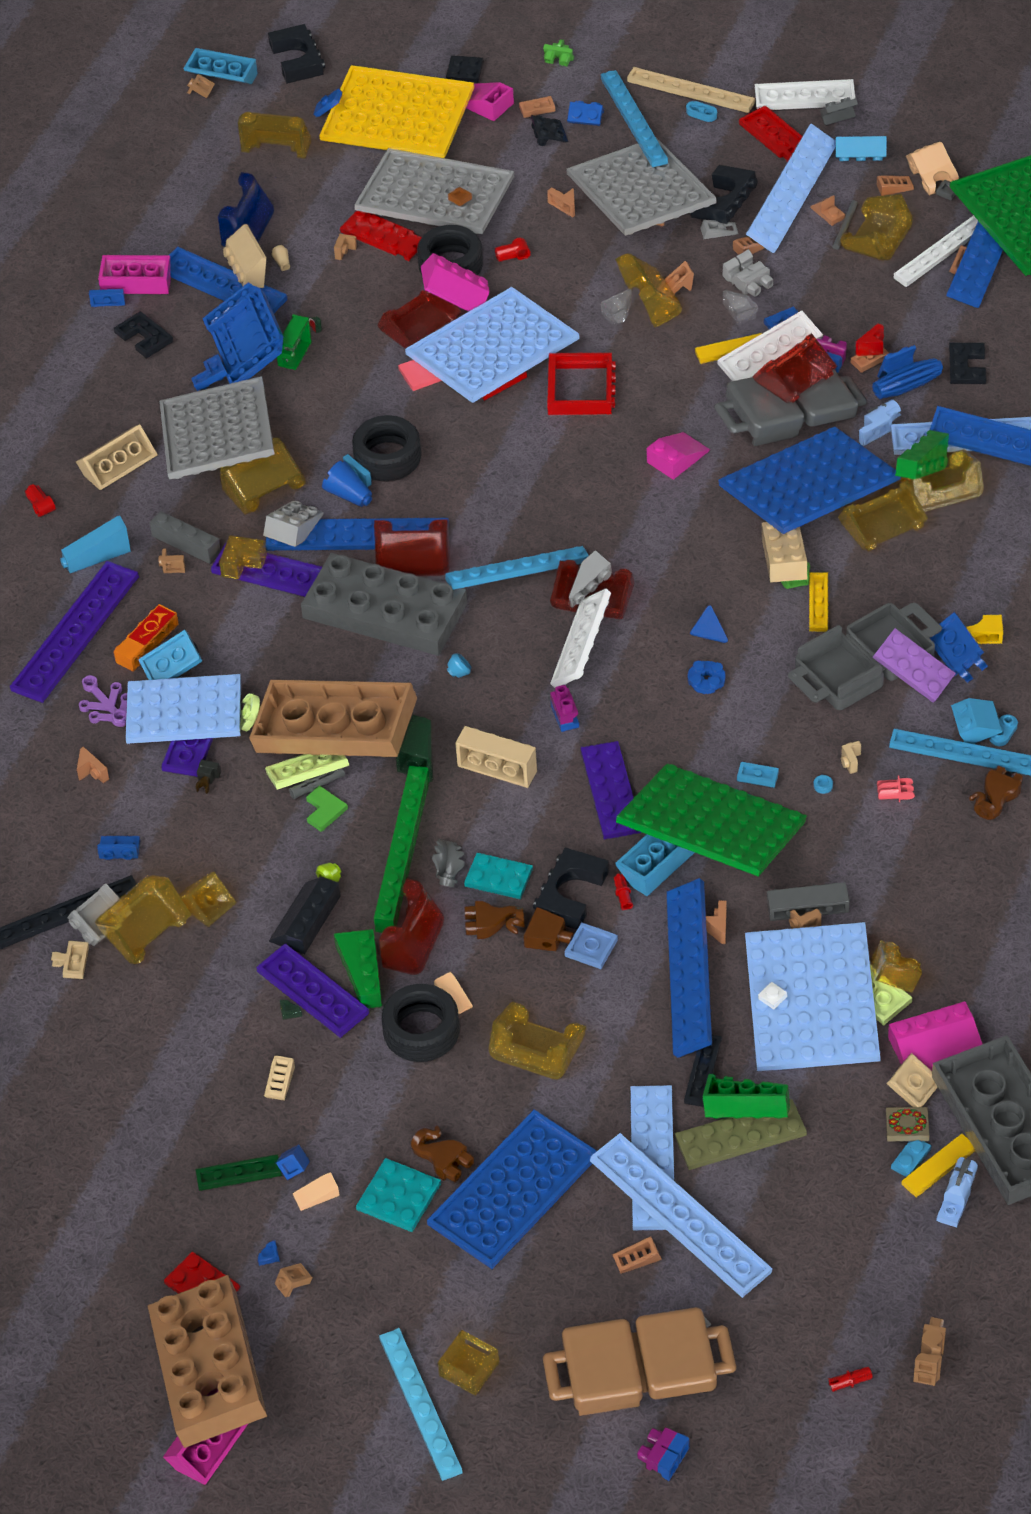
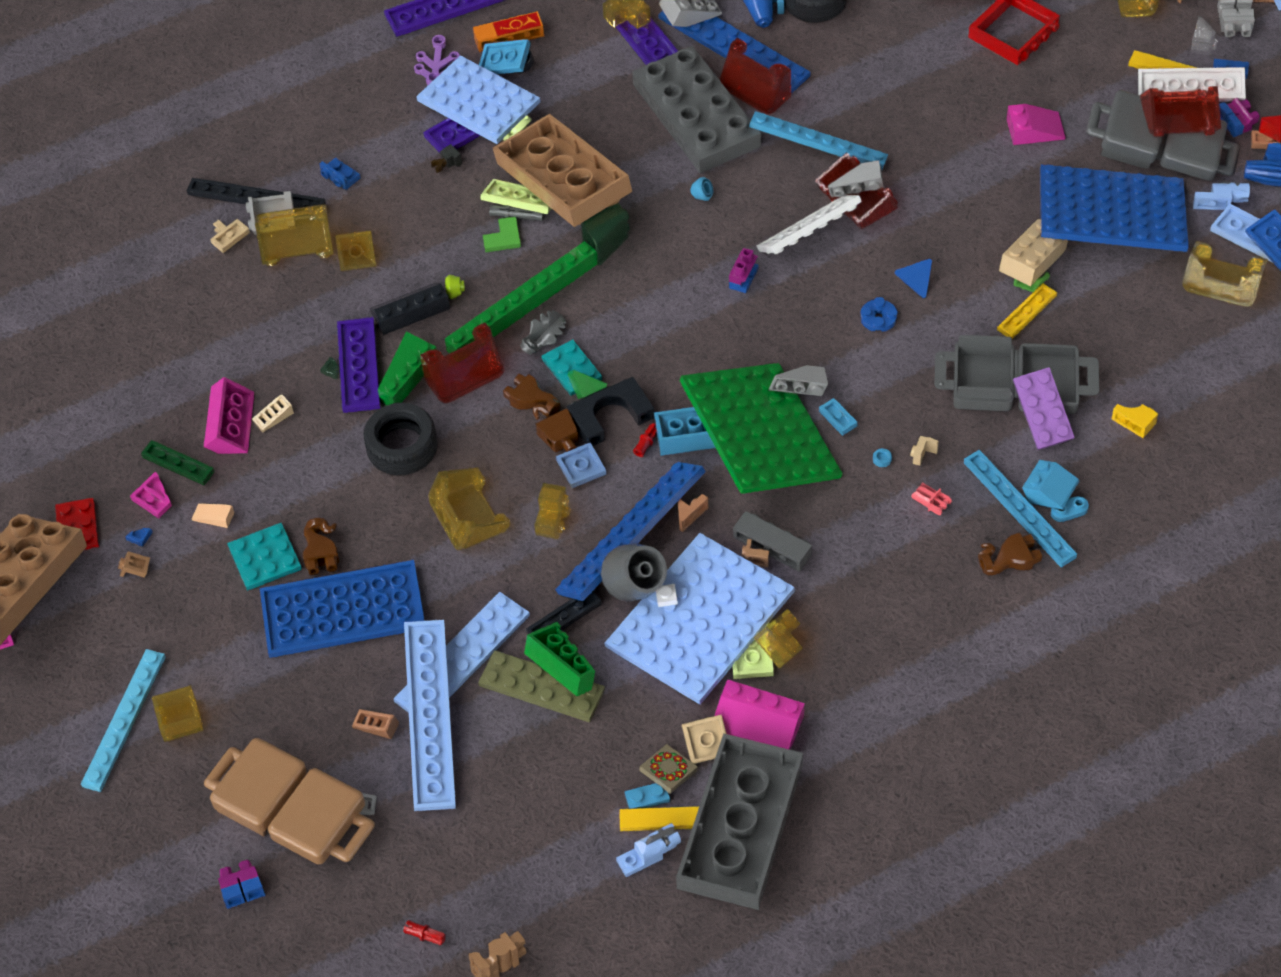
camera: 40 degrees right, 5 degrees up
nougat slope [77,747,109,783] -> none
blue panel [276,1144,310,1180] -> none
light nougat slope [434,972,473,1014] -> none
tan brick [456,726,537,788] -> none
dark purple plate [581,741,642,839] -> none
clear yellow windscreen [838,481,928,551] -> none
green wedge [895,430,949,480] -> none
blue tile [930,612,988,683] -> none
none -> dark pink wing [130,472,172,518]
none -> dark pink slope [204,377,254,454]
none -> clear yellow brick [534,483,570,539]
none -> green slope [567,370,607,399]
none -> dark grey piece [601,543,667,602]
none -> light grey slope [769,365,828,396]

